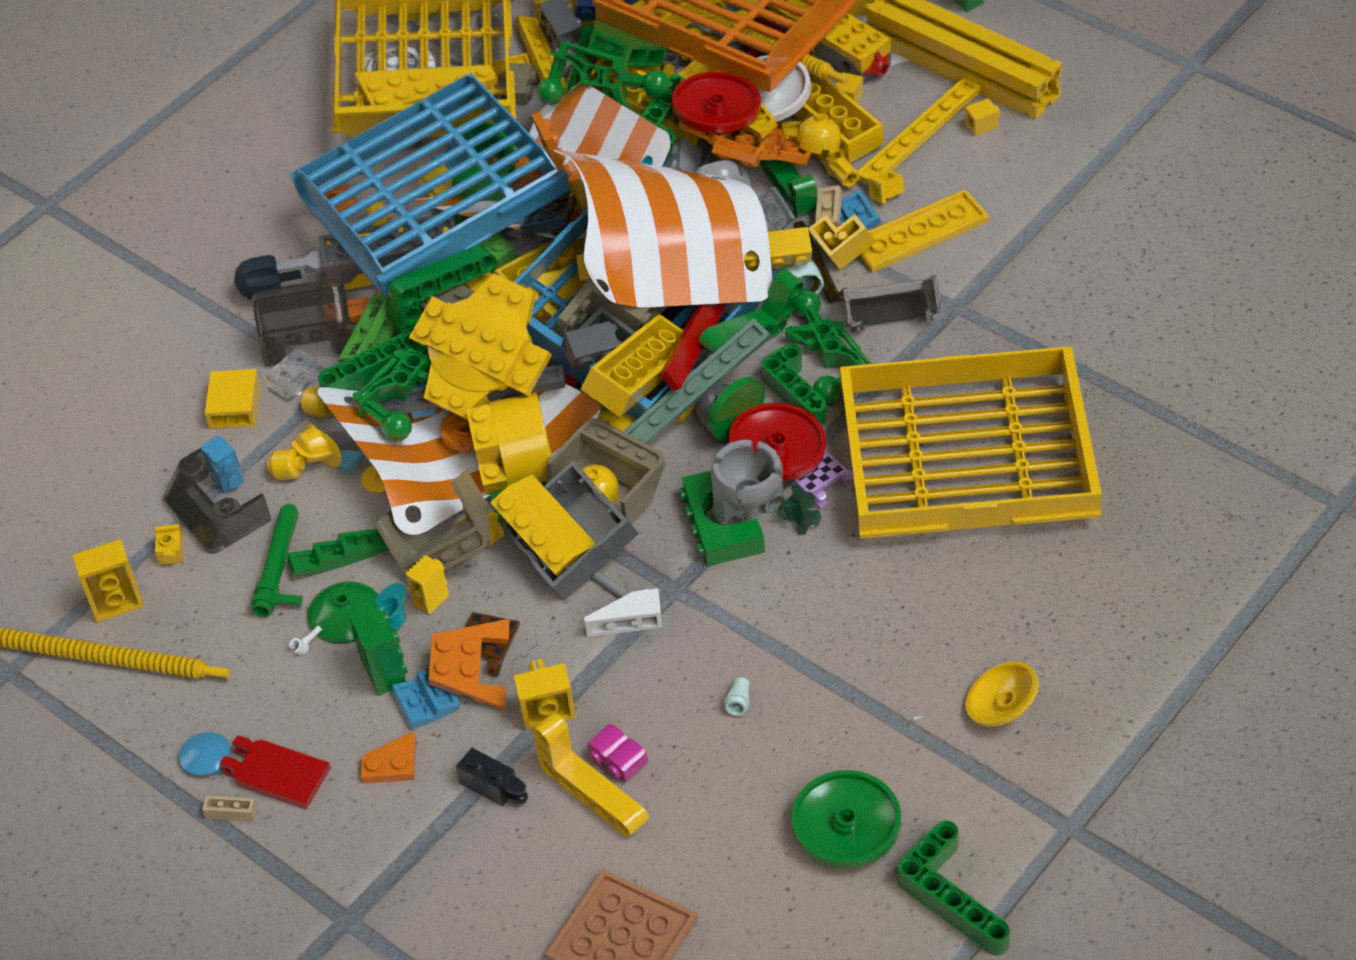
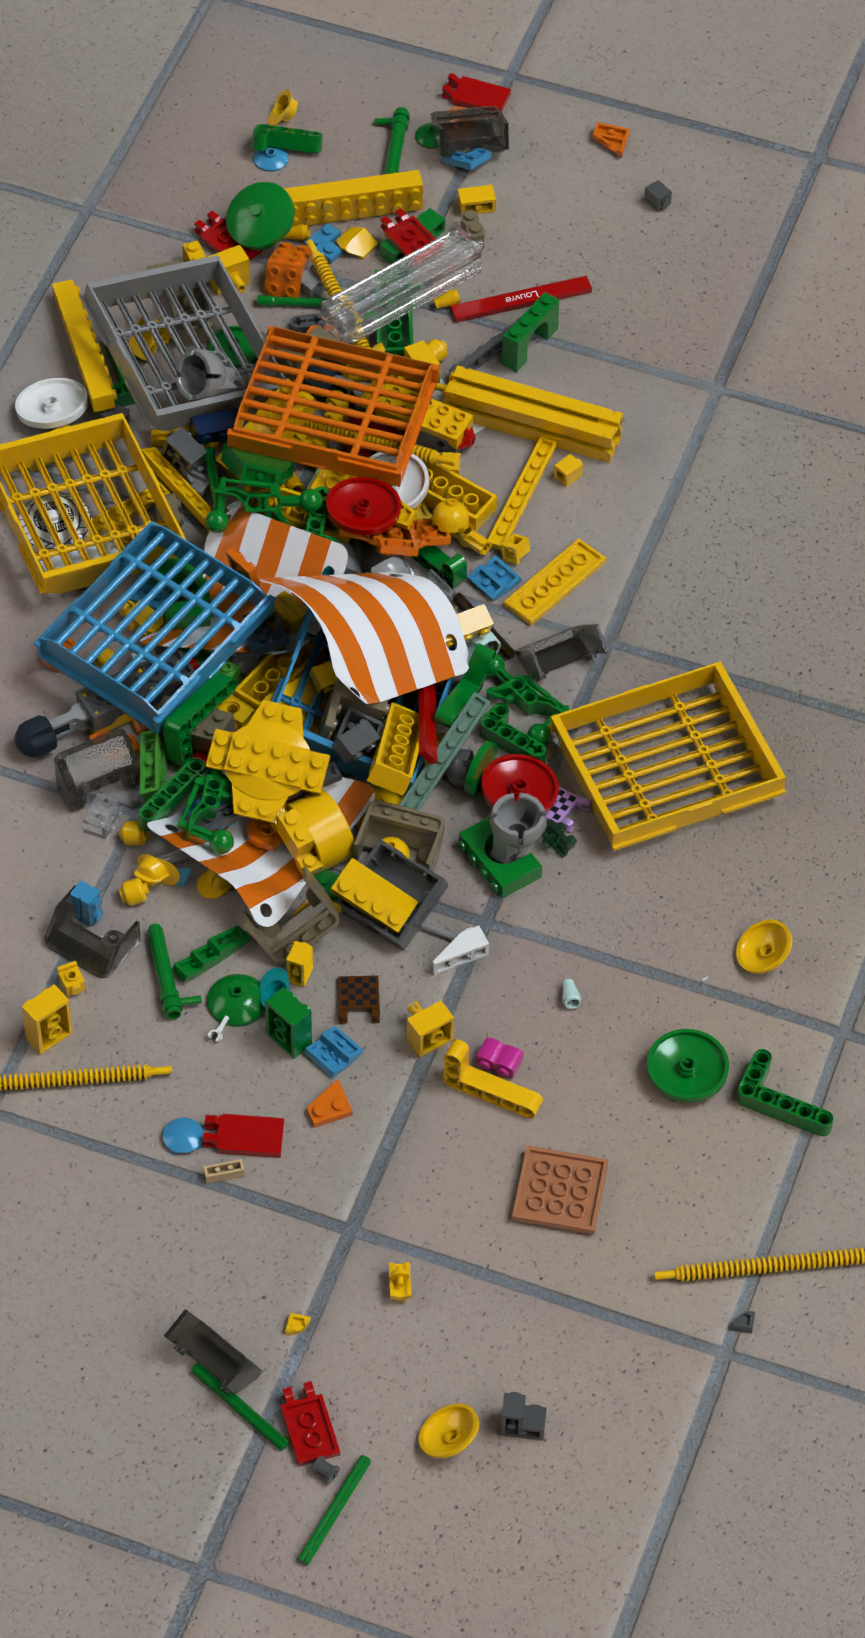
camera: 25 degrees left, 5 degrees up
yellow brick [205,369,261,429] -> none
yellow wing [354,65,498,106] -> none
orange wing [428,619,510,712] -> none
black hinge [456,747,528,807] -> none
yellow brick [808,214,877,270] -> none
tan plate [815,185,842,227] -> none

